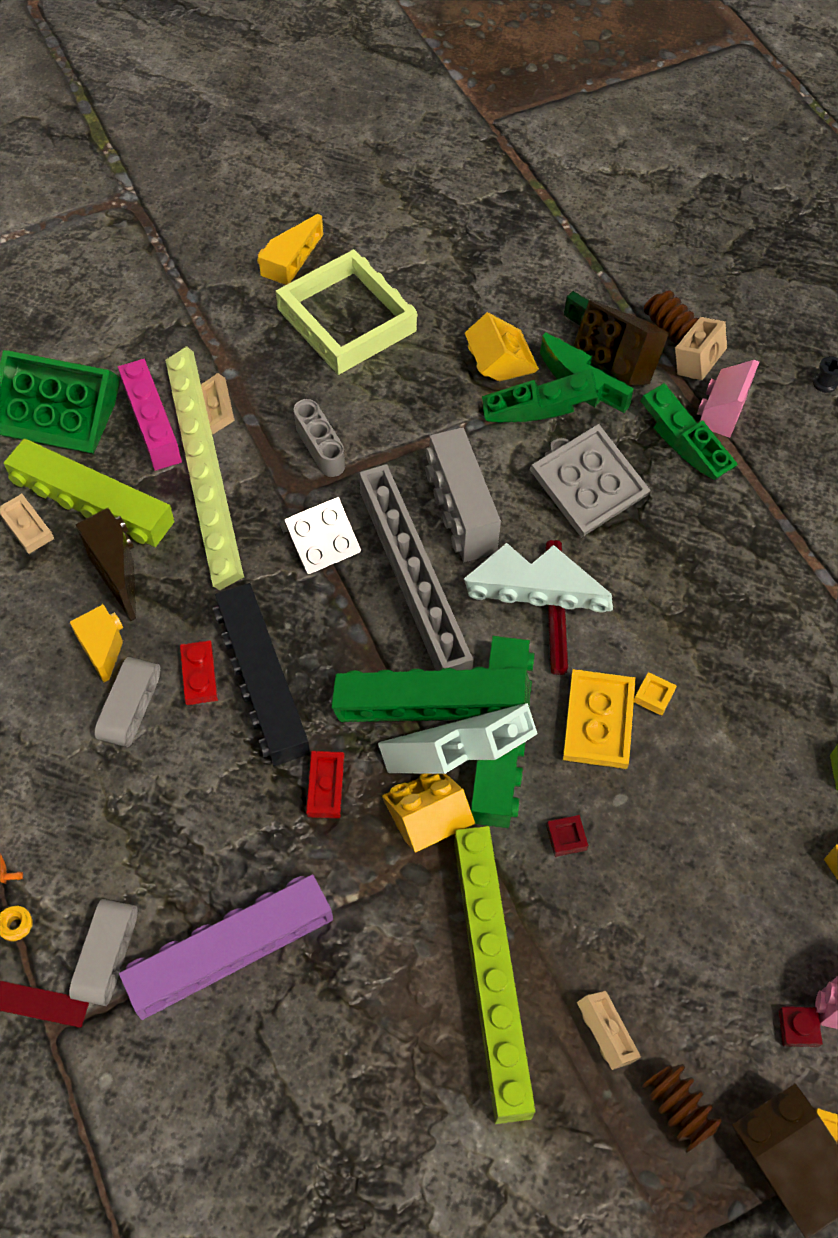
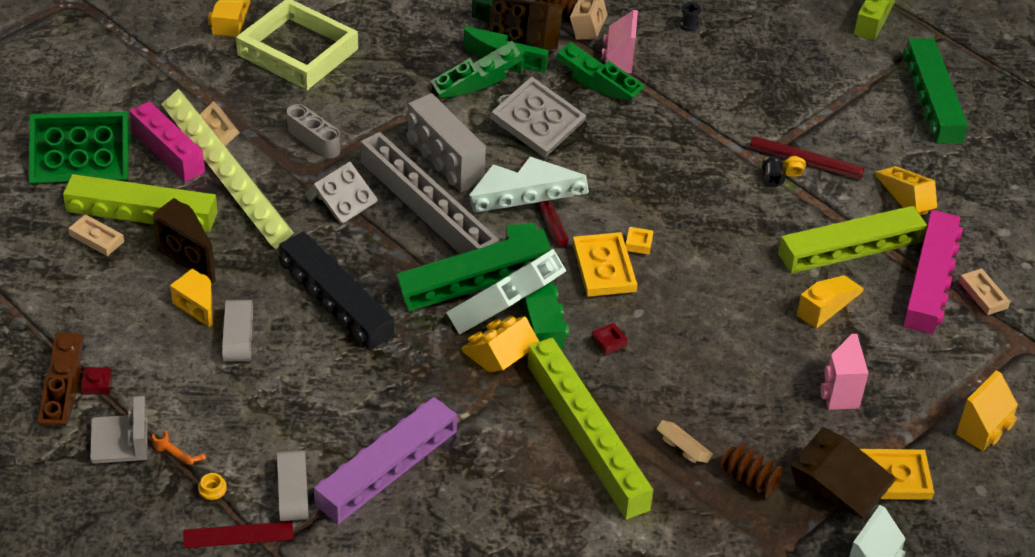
camera: 20 degrees left, 15 degrees down
red plate [180,640,218,705] -> none
red plate [307,751,345,818] -> none
yellow slope [465,312,539,381] -> none
dark red plate [779,1007,823,1047] -> none

